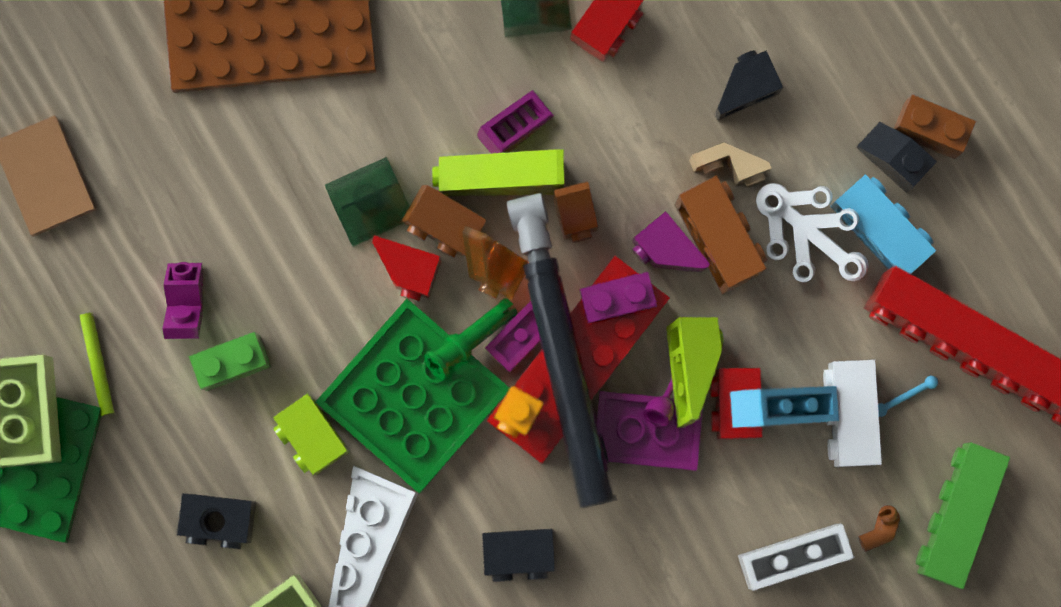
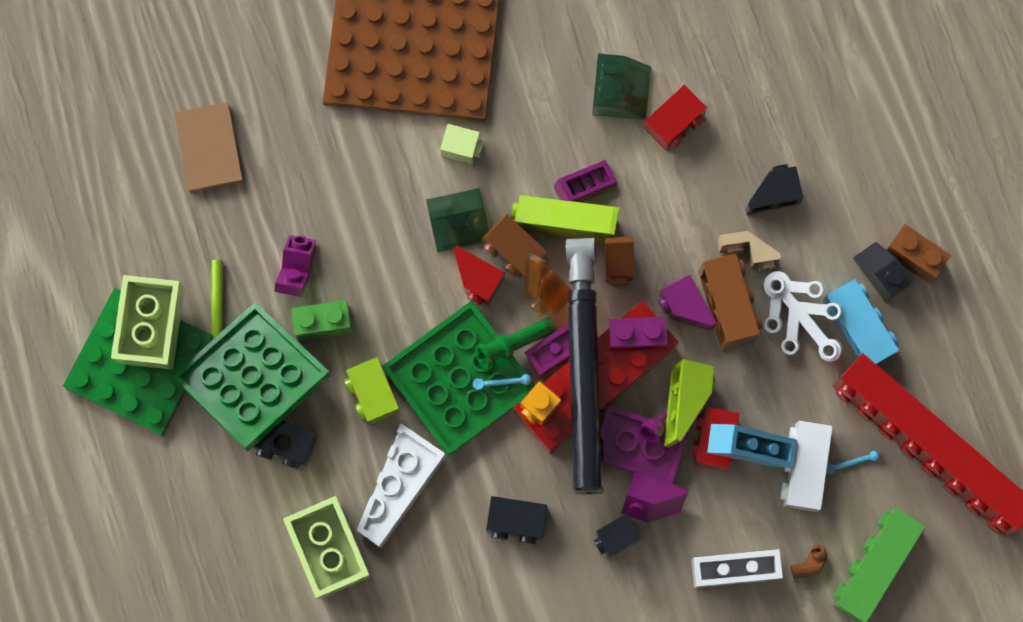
camera: 15 degrees right, 5 degrees down
none -> green plate [172,302,331,452]
none -> yellowish green brick [440,124,484,165]
none -> medium azure hinge [473,374,532,390]
none -> black slope [593,513,641,558]
none -> magenta slope [621,472,688,523]

